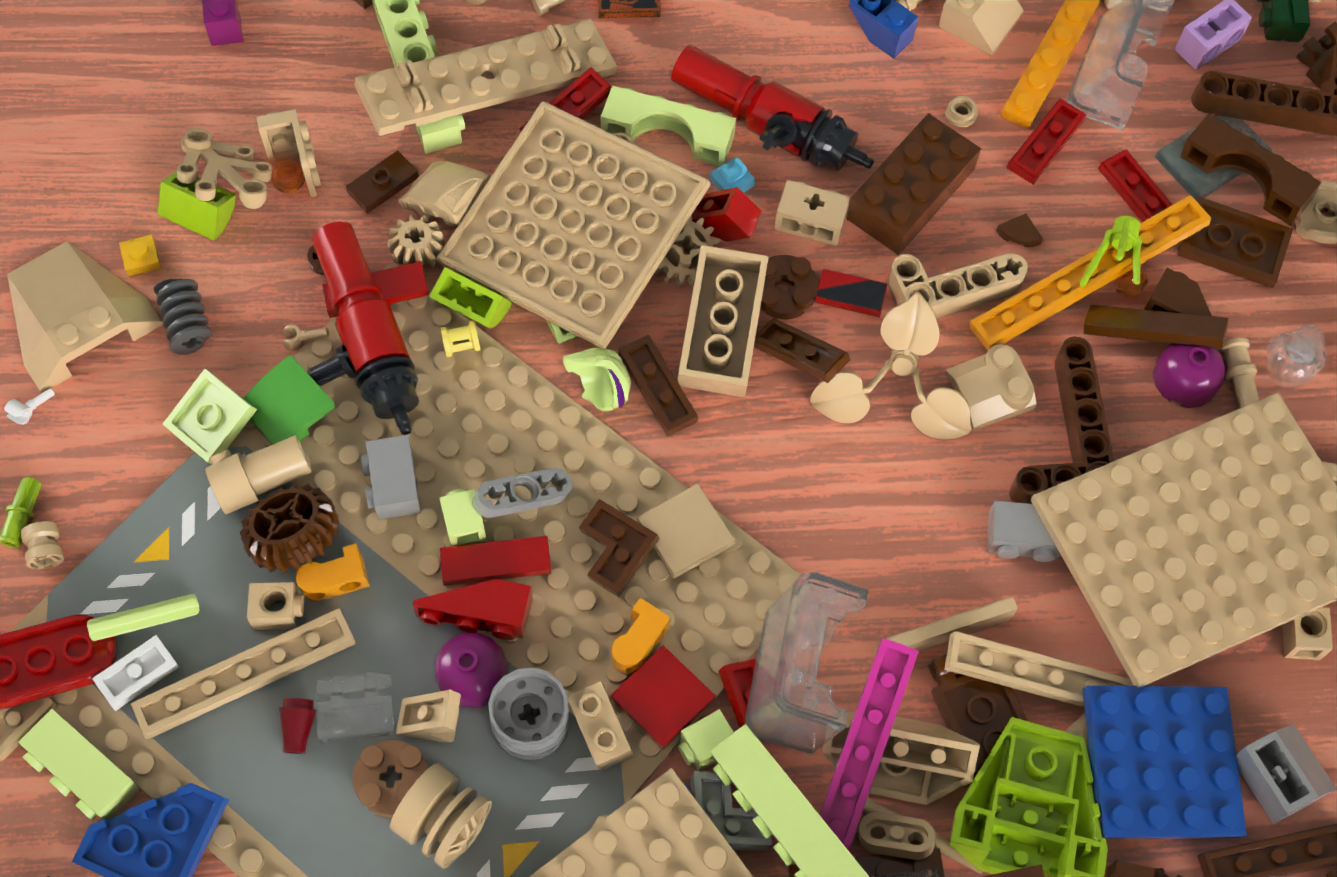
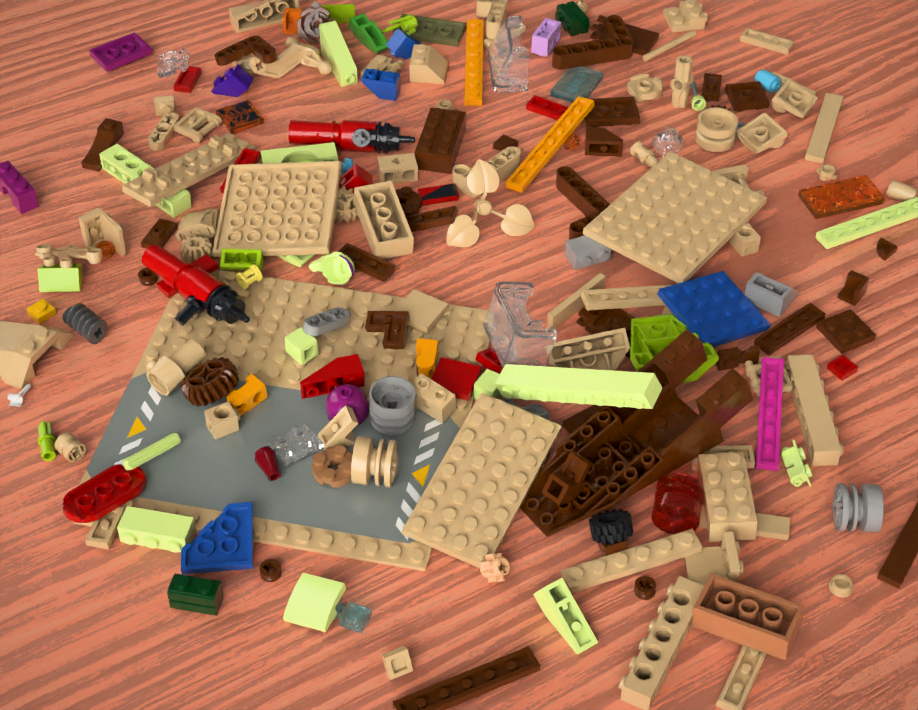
camera: 25 degrees left, 20 degrees down
white plate [92,635,179,711] -> none
tan plate [130,608,356,740] -> none
yellowish green plate [163,369,257,464] -> none
bright green slope [244,354,335,445] -> none
tan hand [283,324,329,351] -> none
light grey brick [361,435,421,520] -> none
red tile [440,536,552,586] -> none
dark pink plate [819,638,919,851] -> none
tan slope [945,344,1037,431] -> none
red tile [1007,98,1087,185] -> none
lime plant [1079,216,1143,287] -> none
reddish brown tile [1084,305,1228,348] -> none
magenta cylinder [1153,343,1226,408] -> none
reddish brown arch [1180,114,1321,226] -> none

